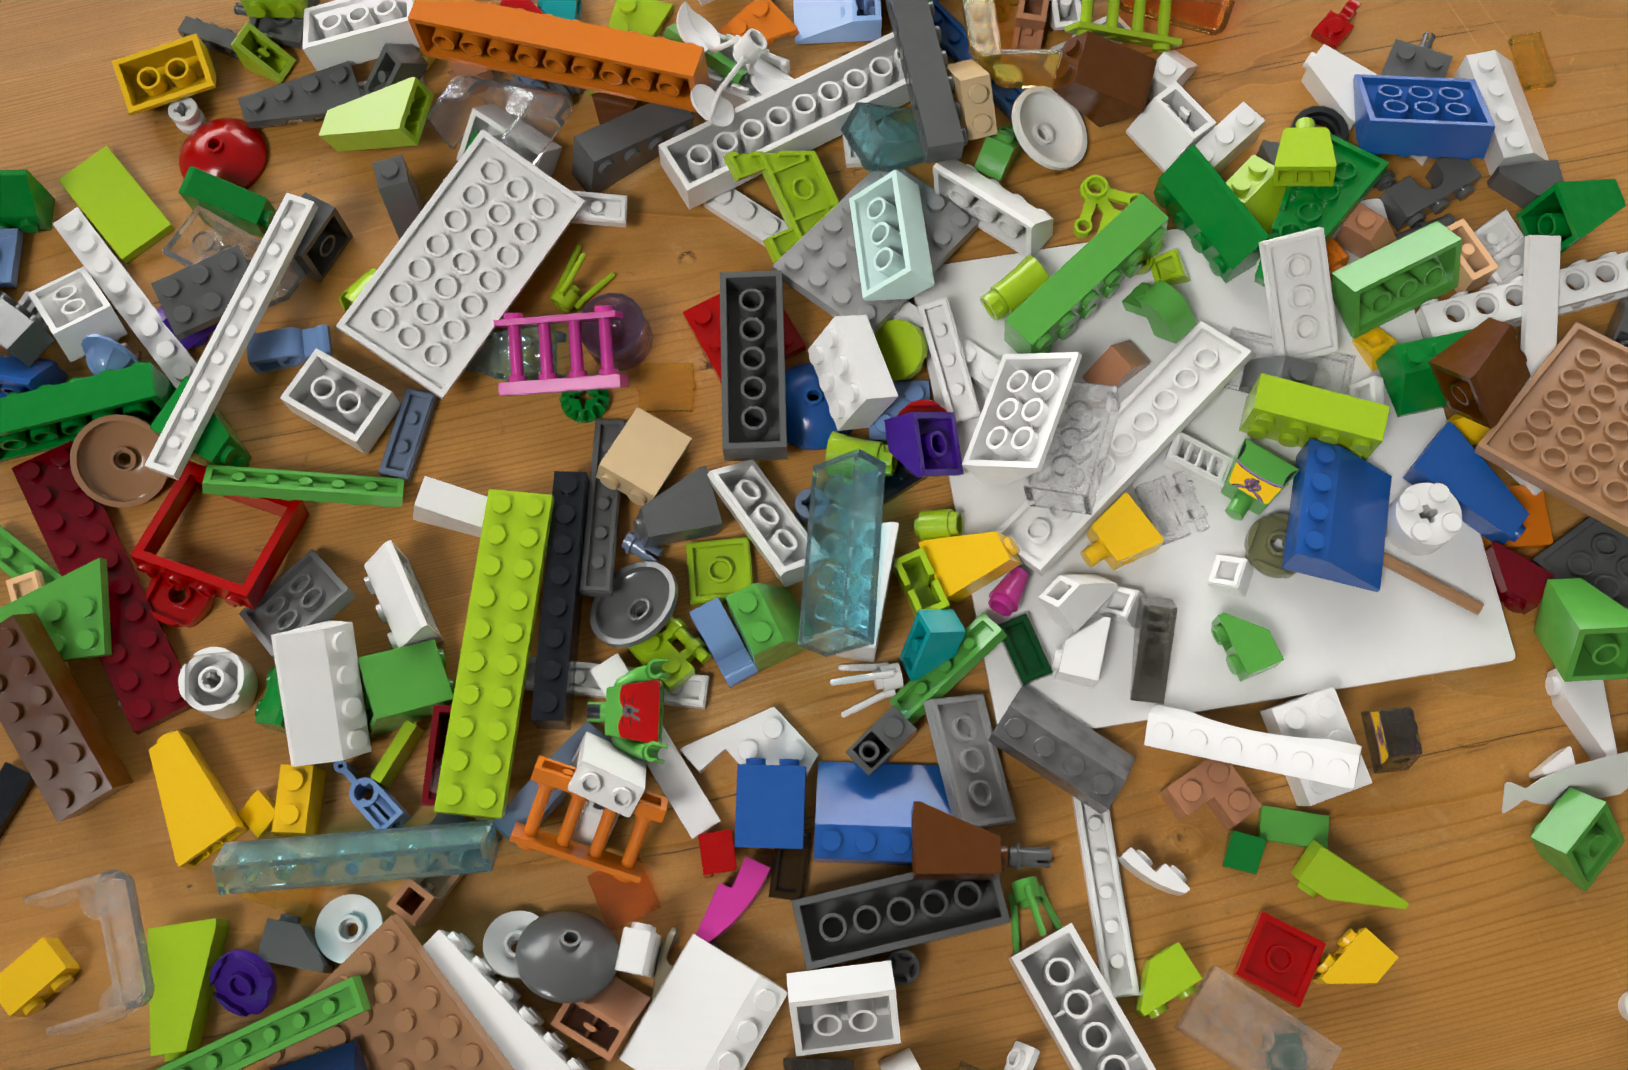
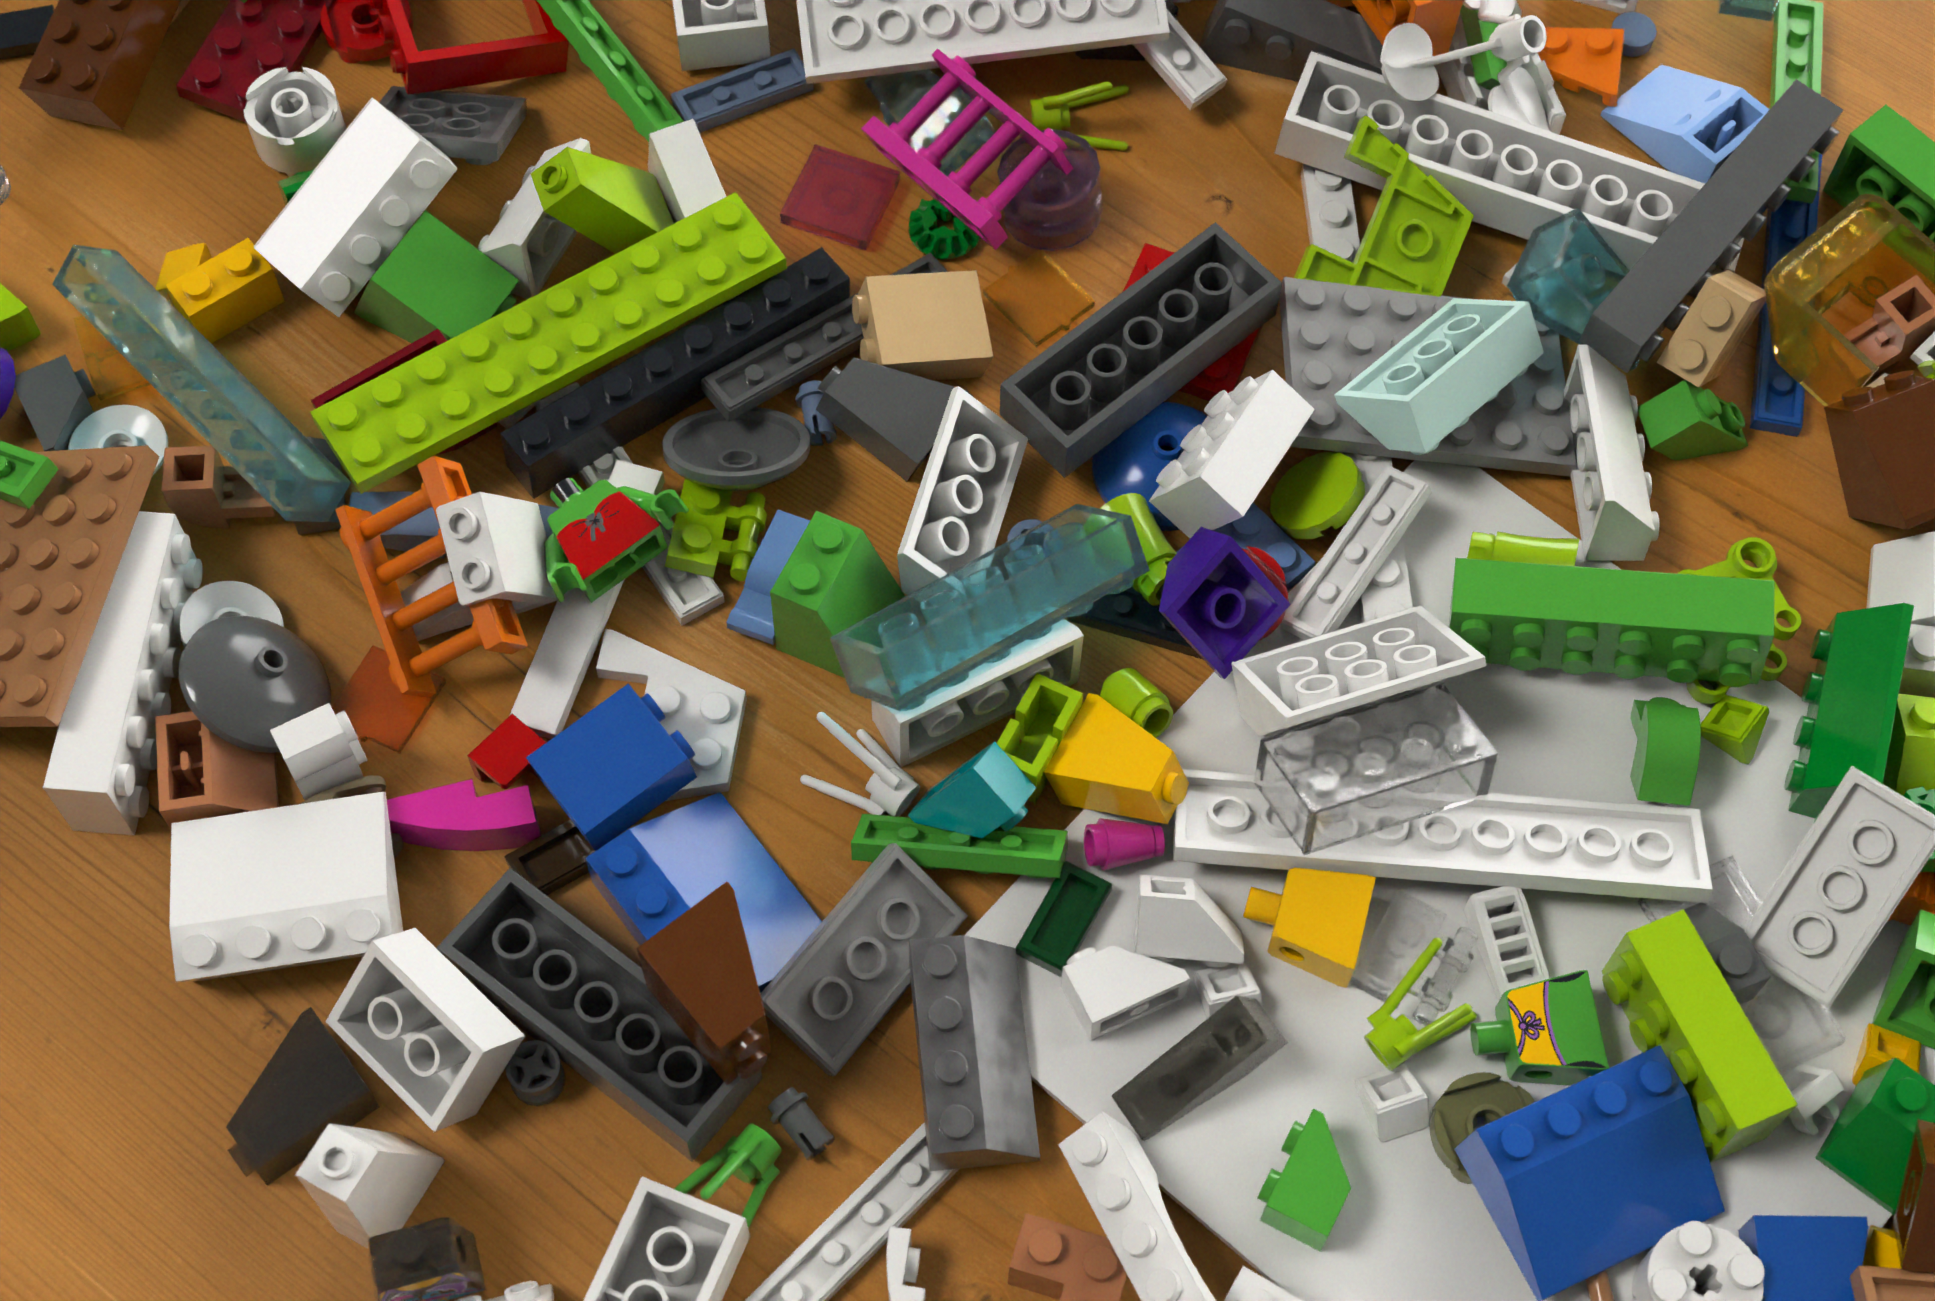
camera: 45 degrees right, 10 degrees down
yellow slope [148,730,249,870] -> none
medium blue piece [333,760,412,838] -> none
lime tile [371,720,425,788] -> none
lime tile [686,537,753,607] -> none
dark grey slope [846,705,917,776] -> none
white dish [1012,86,1087,170] -> none
nougat slope [1082,340,1150,400] -> none
none -> lime slope [531,147,674,254]
none -> clear pink tile [780,144,900,251]
none -> lime plant [1364,938,1477,1071]

